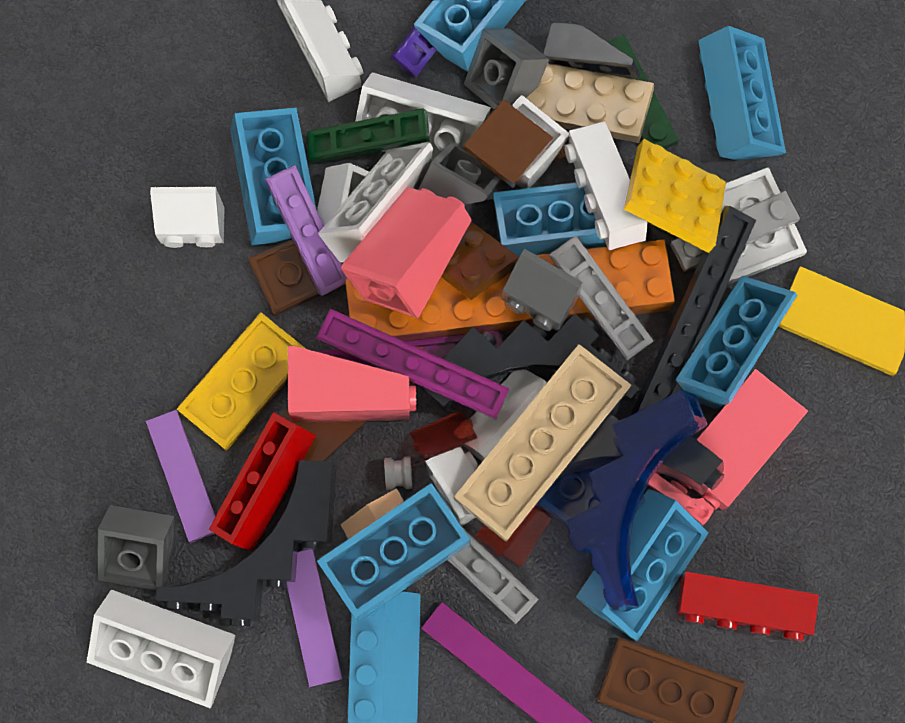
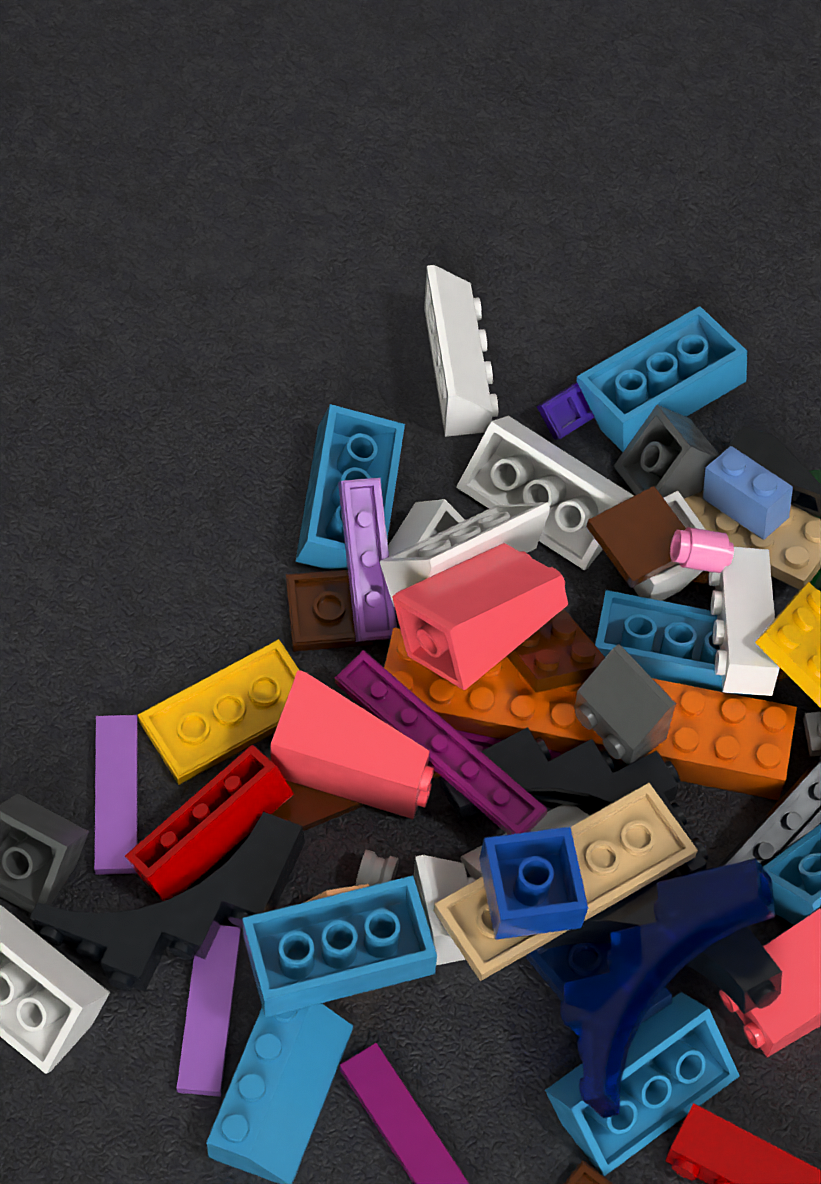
camera: 15 degrees right, 15 degrees down
white slope [150,187,224,248] -> none
dark green plate [307,108,430,164] -> none
clear red piece [410,410,477,461] -> none
dark grey slope [418,141,502,205] -> none
light grey plate [448,526,539,625] -> none
clear red piece [476,507,552,567] -> none
light grey plate [549,236,653,361] -> none
coral hinge [627,467,714,526] -> none
none -> blue brick [479,827,588,940]
none -> bright pink brick [670,527,734,573]
none -> medium blue brick [703,446,793,540]

